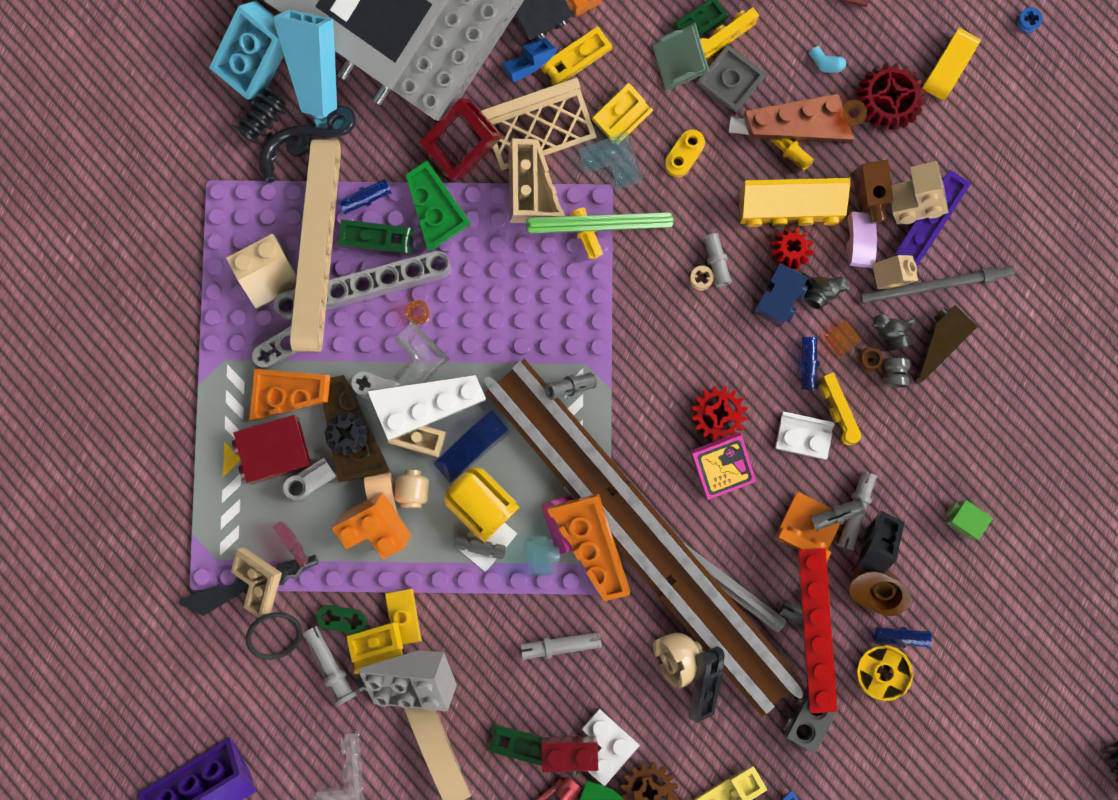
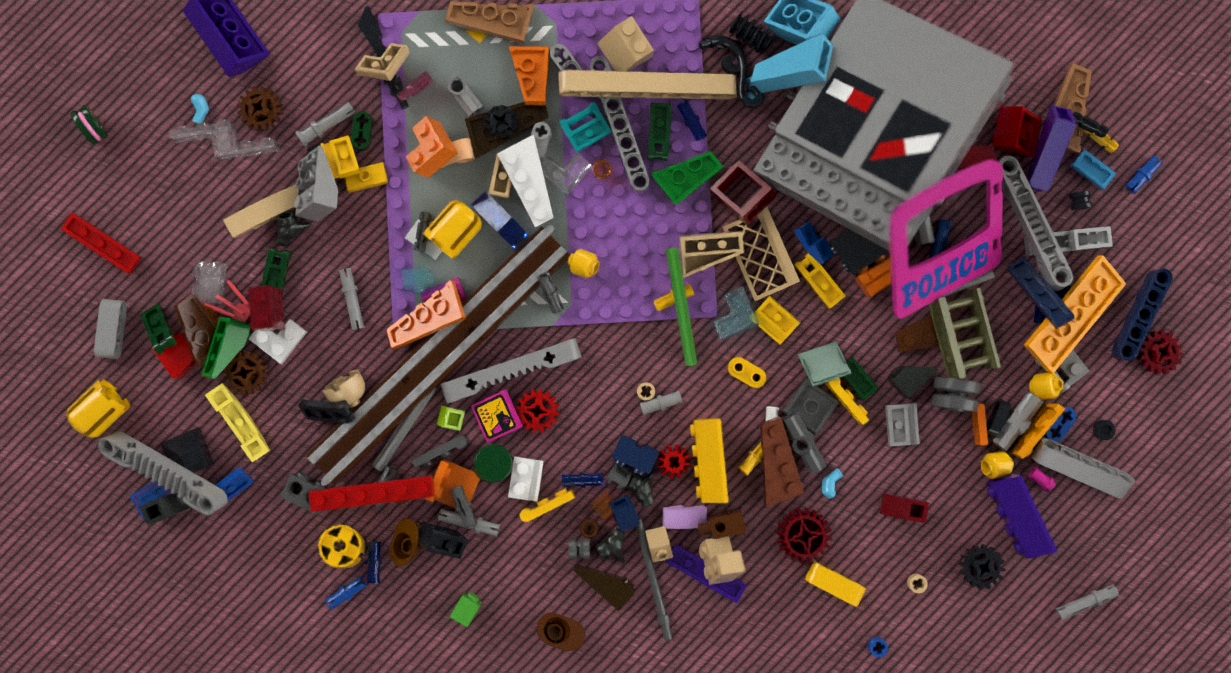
camera: 85 degrees right, 5 degrees up
dark red brick [232,415,312,485] -> none
black tyre [245,612,302,660] -> none
tan head [394,470,429,509] -> none
clear orange plate [841,100,867,126] -> none
none -> reddish brown gear [237,86,283,131]
none -> pearl dark grey animal [275,212,311,247]
none -> blue pin [325,576,367,610]
none -> dark grey plate [411,435,469,469]
none -> lime slope [437,405,465,431]
none -> light grey gear [440,338,582,404]
none -> medium nougat wing [445,1,534,44]
none -> dark green head [473,444,513,483]
none -> reddish brown piece [537,612,585,651]
none -> teal plate [559,102,612,153]
none -> yellow head [568,249,600,278]
none -> dark grey tile [607,463,633,490]
none -> dark blue brick [608,495,640,532]
none -> dark grey piece [782,411,826,473]

